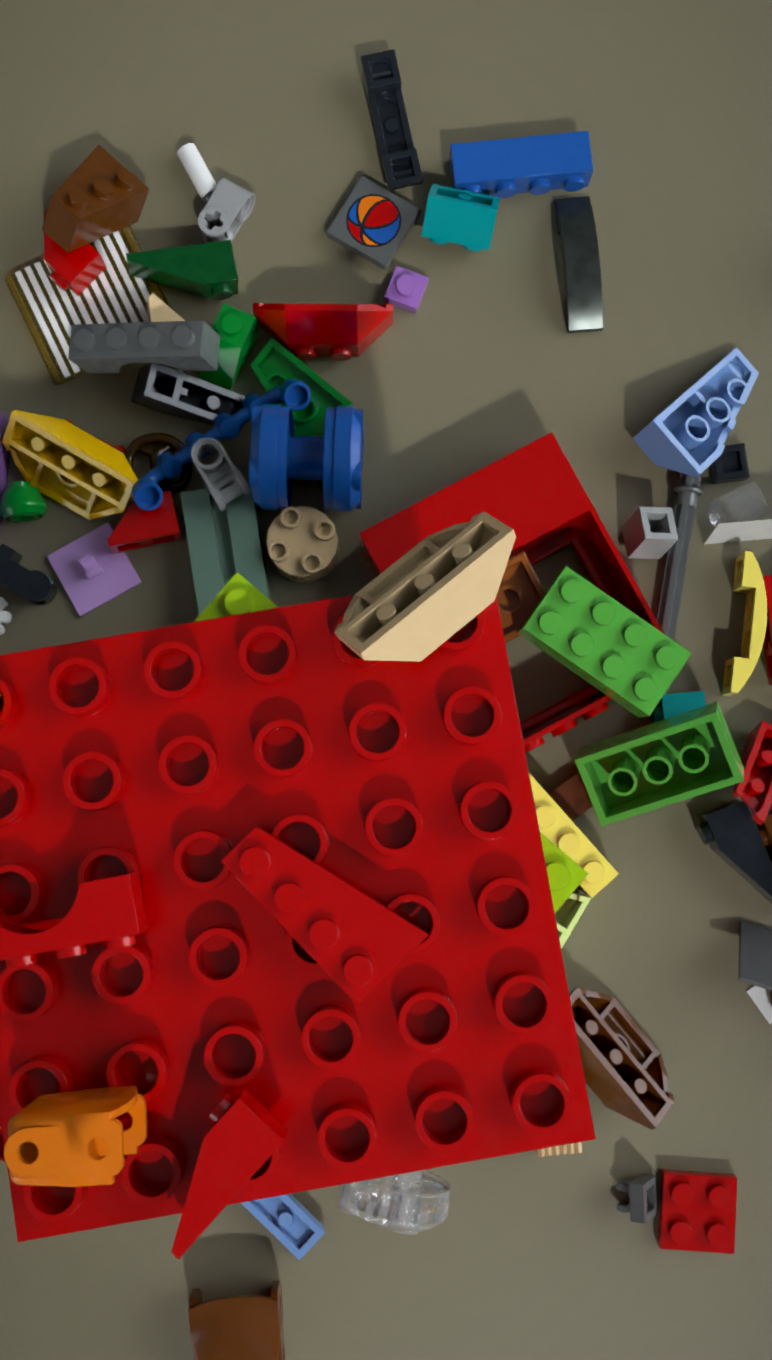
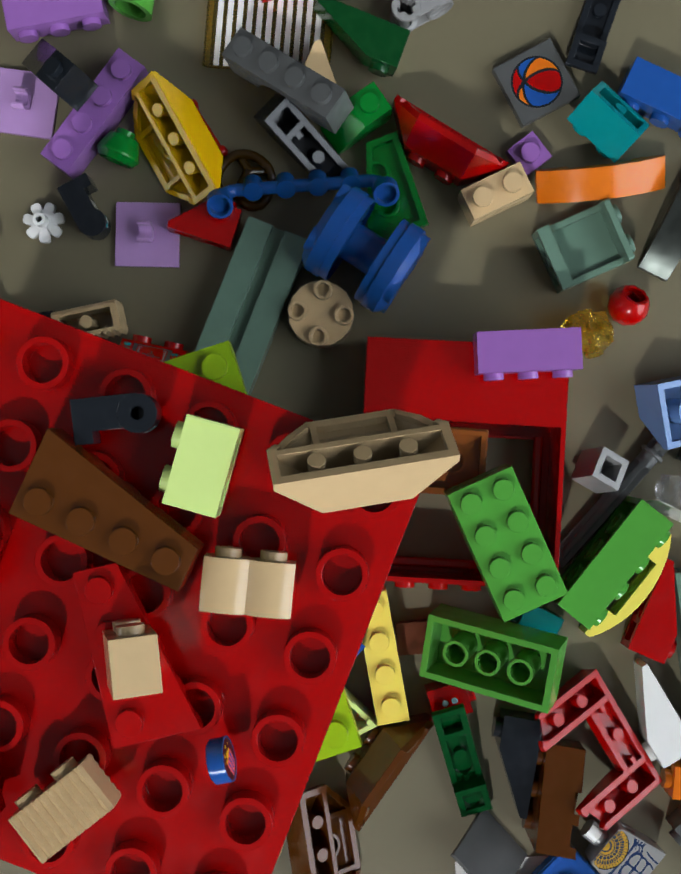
camera: 30 degrees right, 5 degrees up
light grey piece [191,438,252,511] -> none
none -> tan brick [8,754,122,864]
none -> reddish brown wedge [9,428,205,592]
none -> black leg [70,393,162,446]
none -> tan brick [102,618,163,700]
none -> yellowish green brick [158,414,245,518]
none -> tan brick [199,546,296,619]
none -> blue tile [206,736,237,785]
none -> reddish brown wedge [344,713,434,831]
none -> red brick [424,681,476,714]
none -> dark green slope [431,703,493,817]
none -> tan brick [457,162,534,227]
none -> medium lavender brick [473,327,583,381]
none -> sand green panel [531,198,636,294]
none -> orange slope [535,155,665,204]
none -> bright green brick [554,496,674,630]
none -> clear yellow brick [558,309,614,359]
none -> red piece [607,285,650,326]

